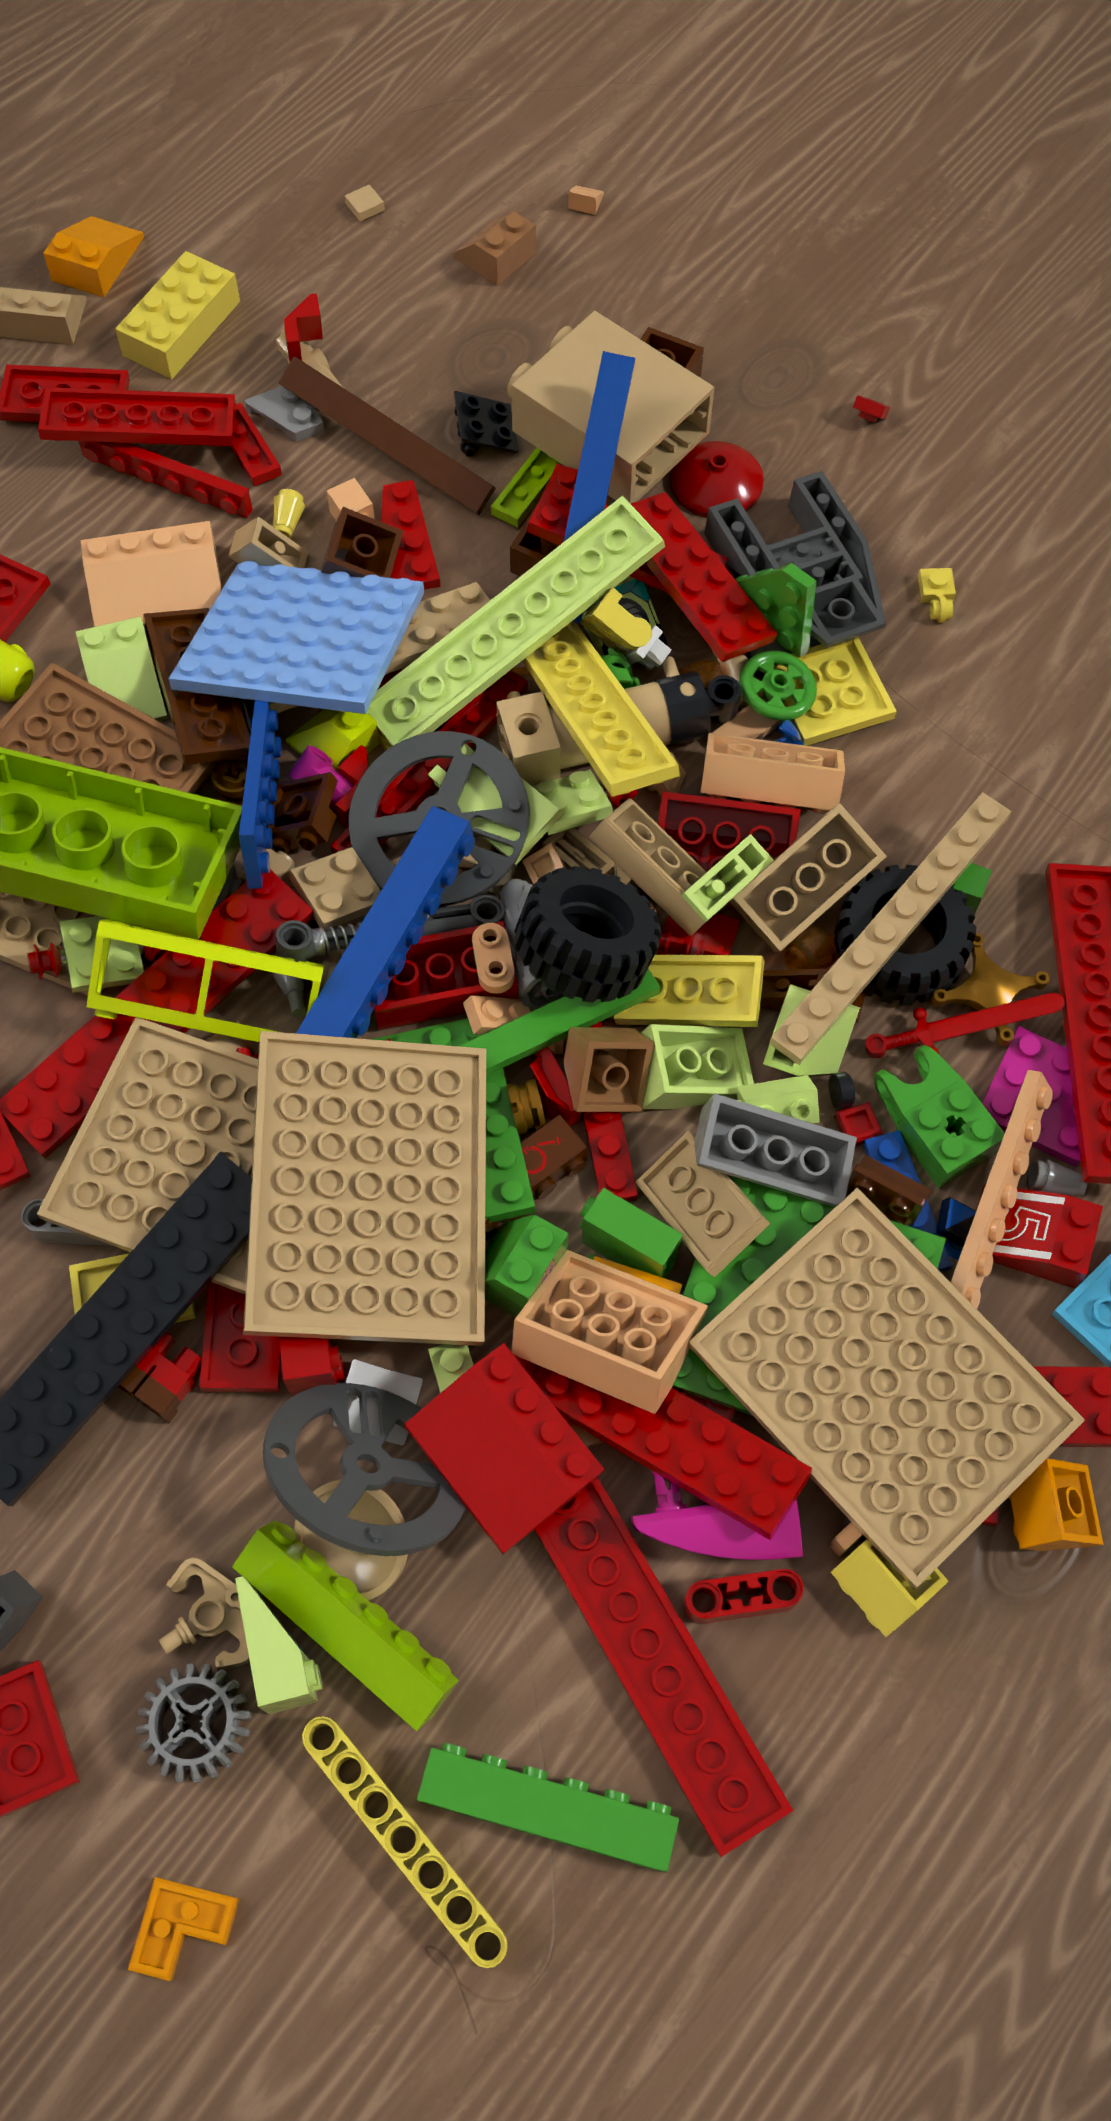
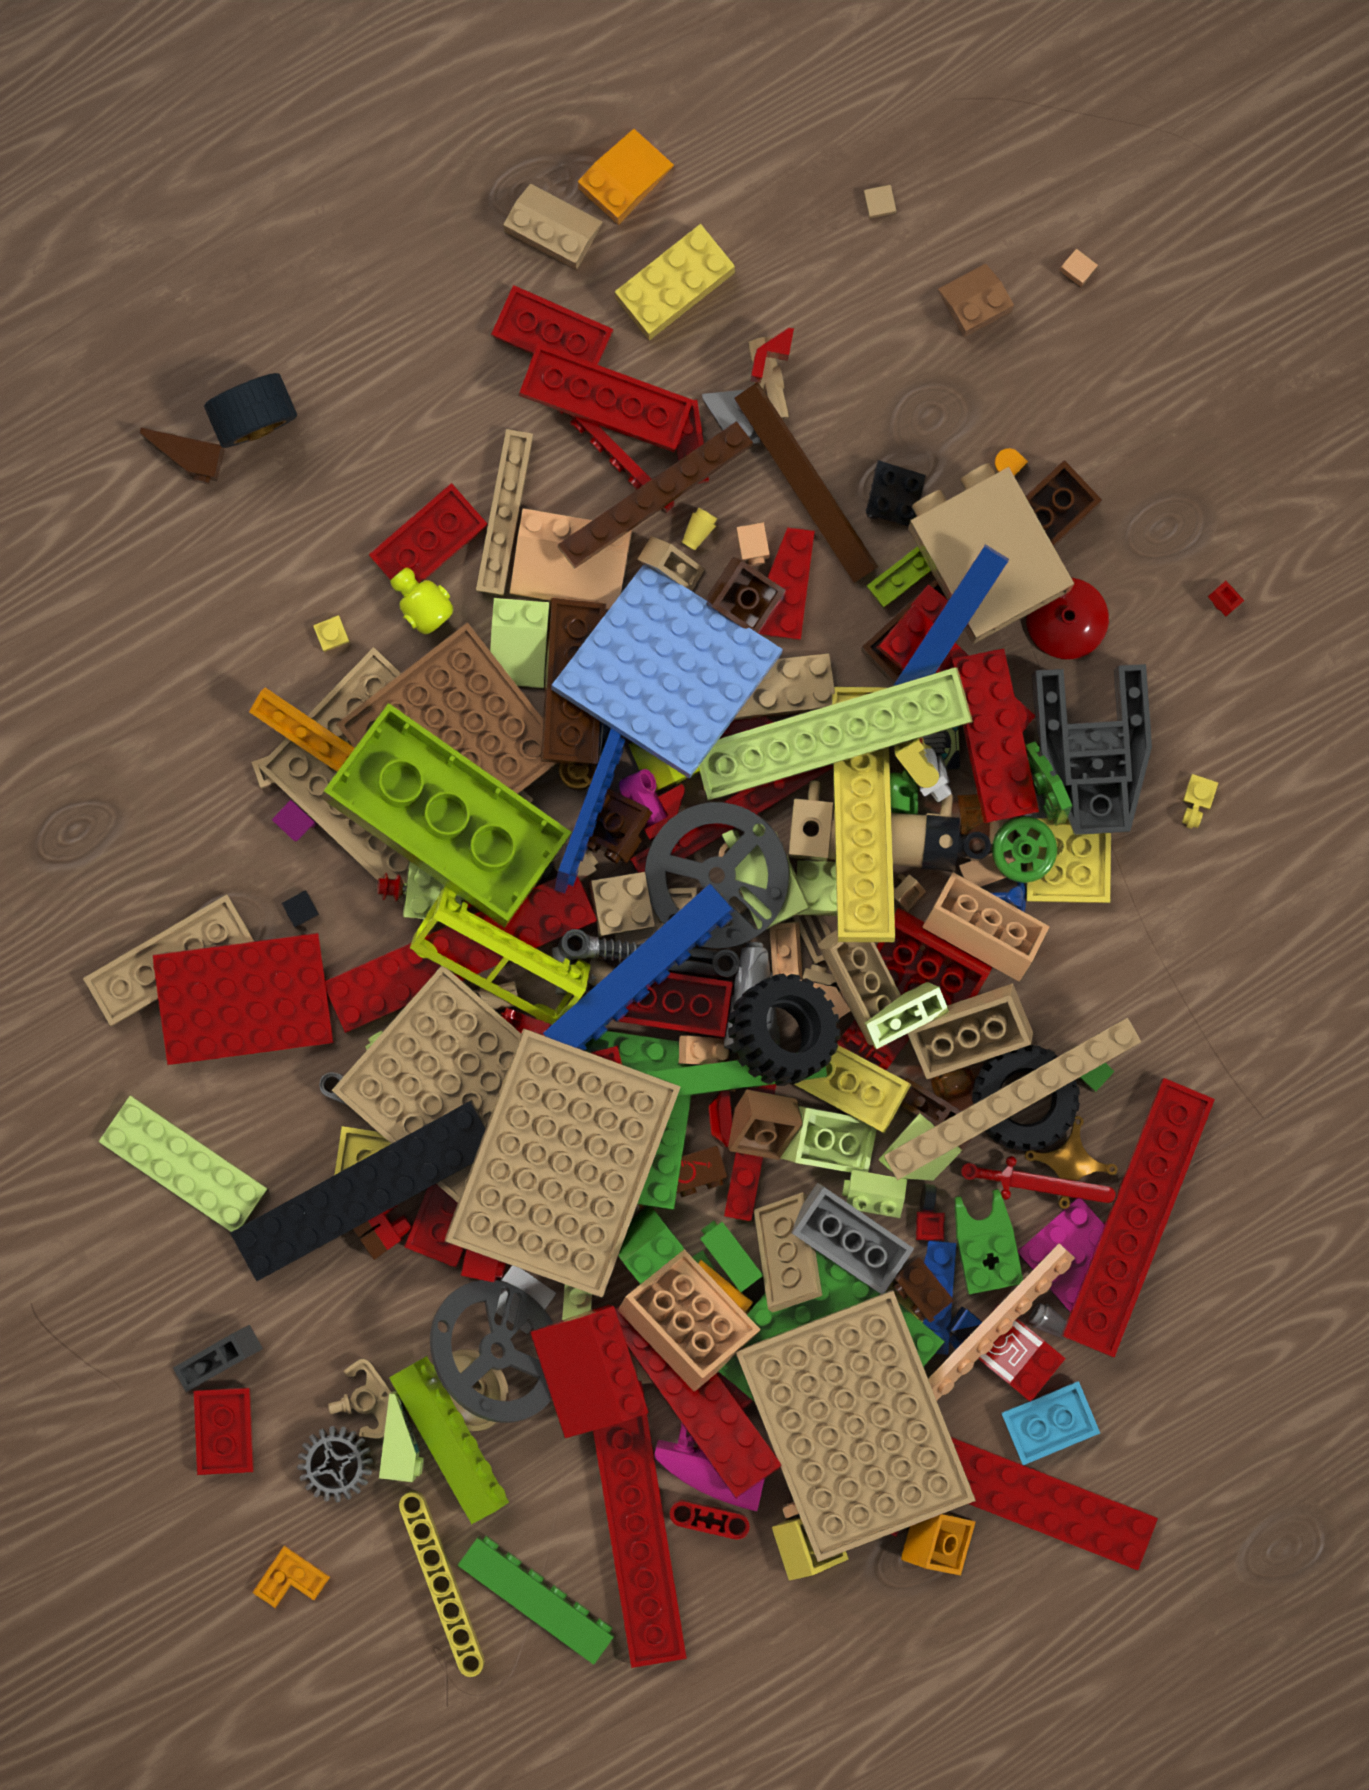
camera: 25 degrees right, 20 degrees up
light nougat plate [472,923,515,994] -> none
pearl gold wheel [506,1079,546,1135] -> none
none -> tan plate [476,429,534,597]
none -> reddish brown plate [558,421,753,569]

